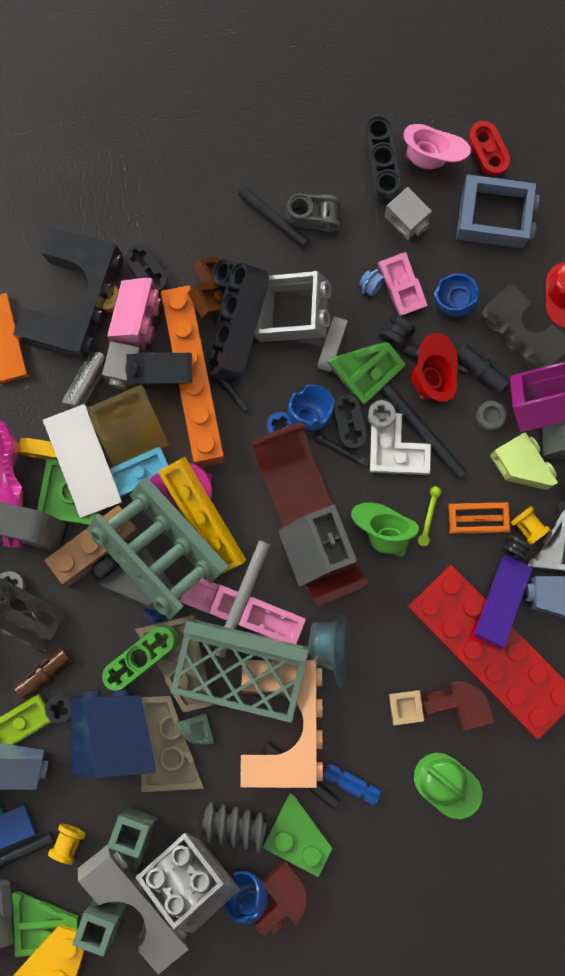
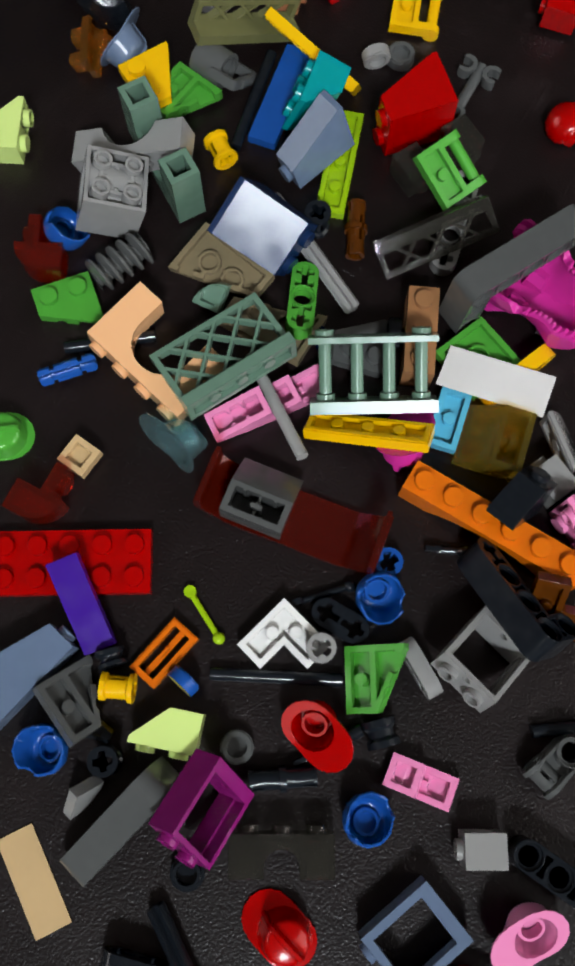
camera: 130 degrees right, 5 degrees down
bright green piece [351,502,419,557] -> none
medium blue plate [359,269,385,297] -> none
none -> blue tile [167,666,199,698]
none -> light grey axle [276,193,359,314]

